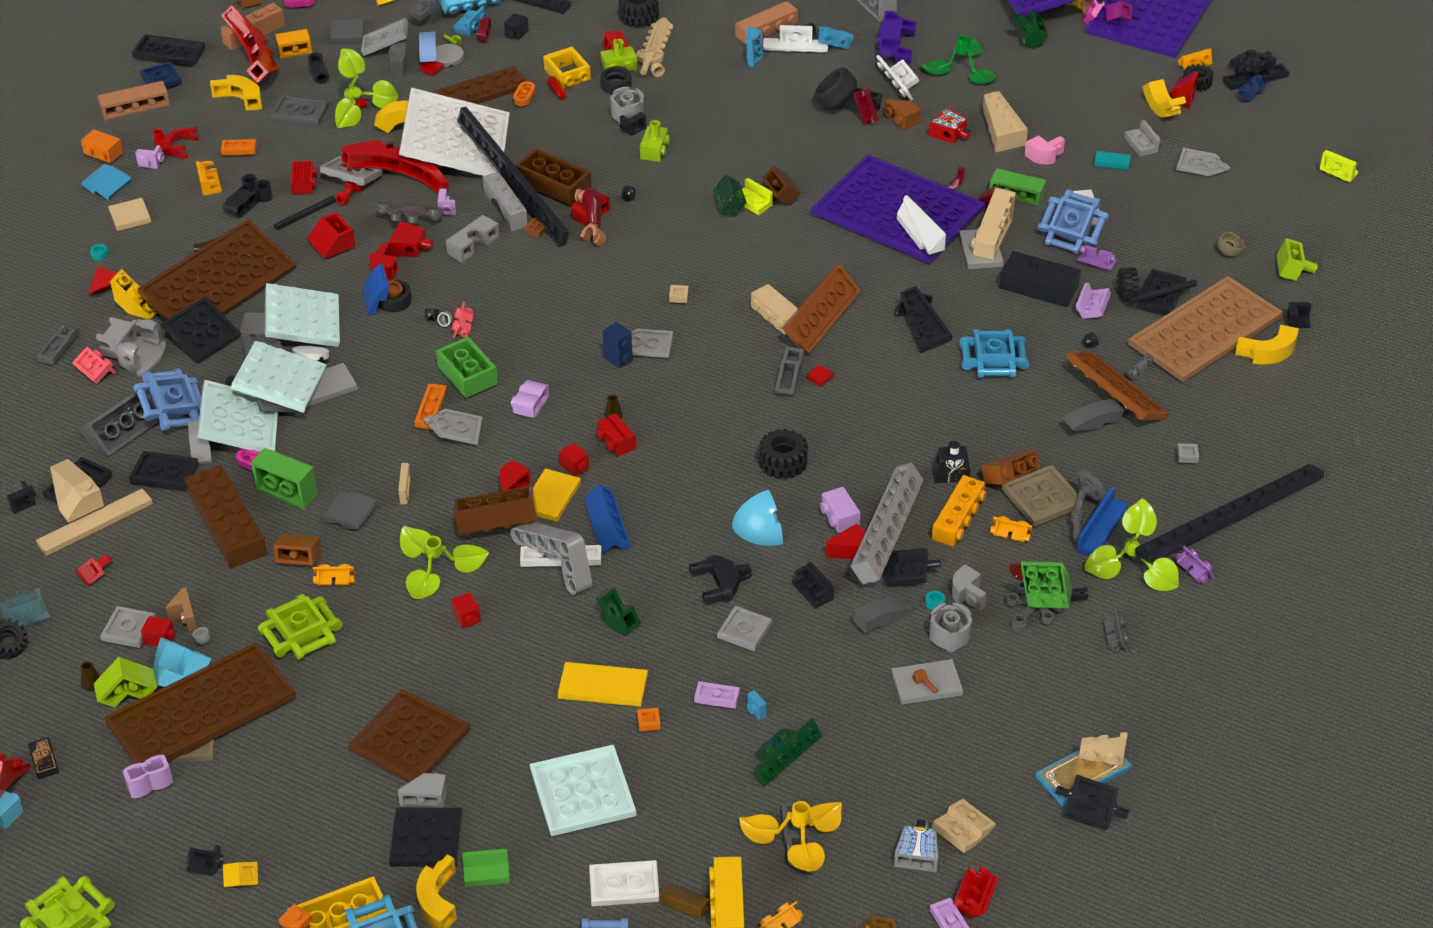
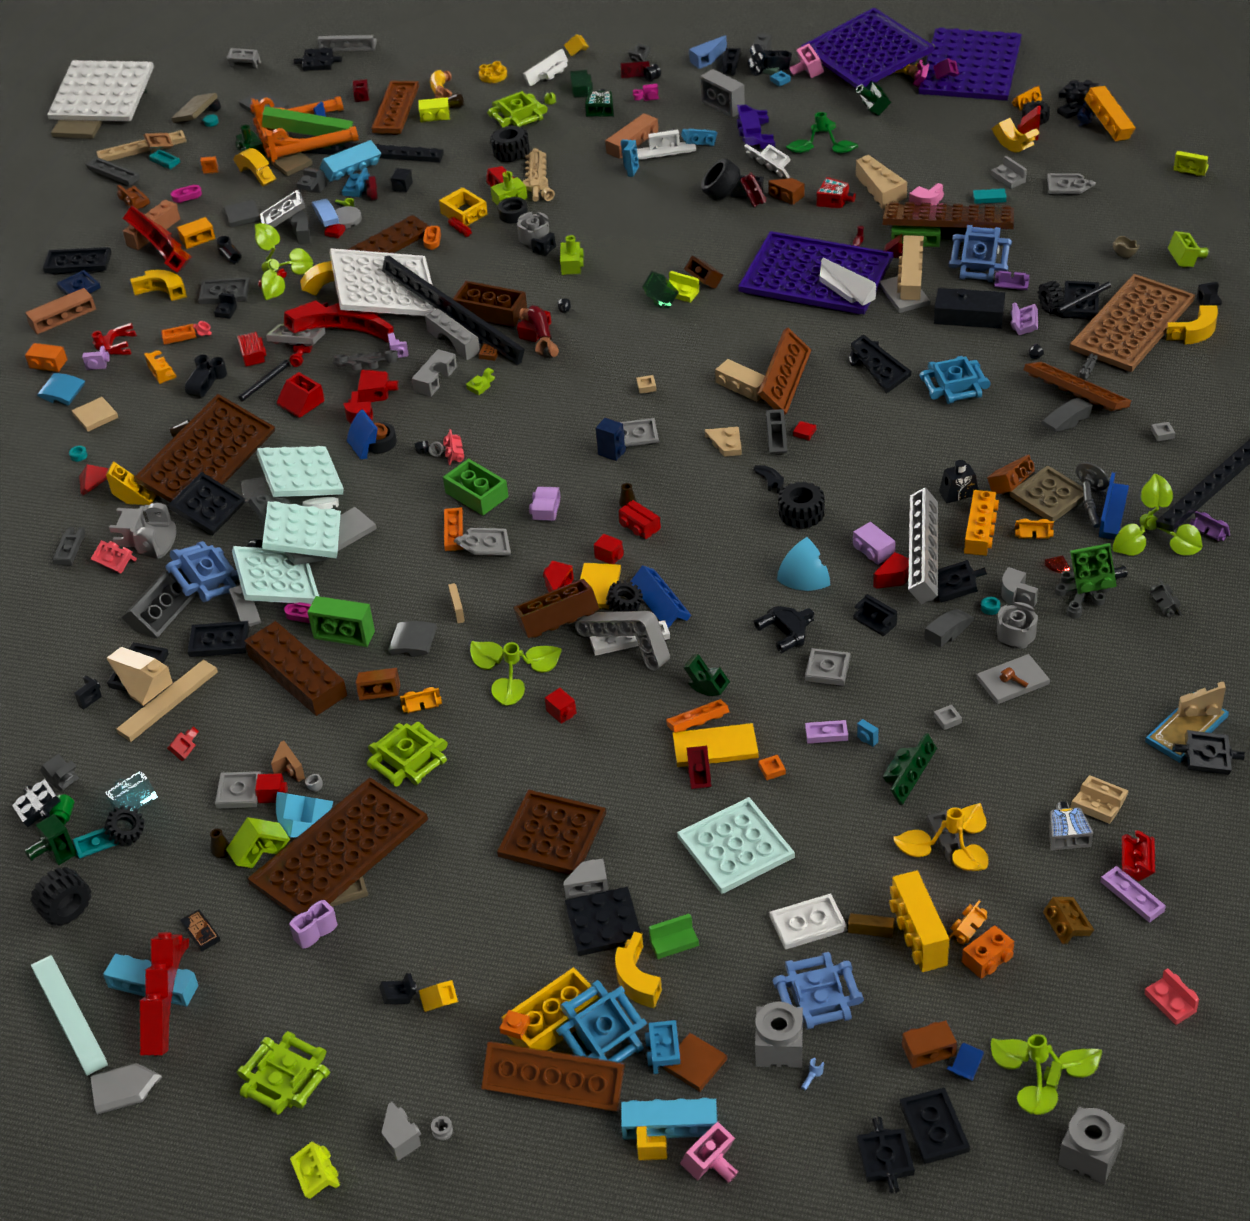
camera: 10 degrees left, 0 degrees up
none -> coral plate [193,321,212,336]
none -> black bracket [214,293,237,319]
none -> lime plate [466,368,495,396]
none -> black tyre [606,580,643,612]
none -> orange plate [666,699,729,733]
none -> dark red slope [686,745,712,789]
none -> tan wing [705,427,742,456]
none -> black piece [754,465,784,494]
none -> reddish brown plate [882,201,1014,229]
none -> light grey plate [934,705,962,730]
none -> light orange brick [1084,86,1136,141]

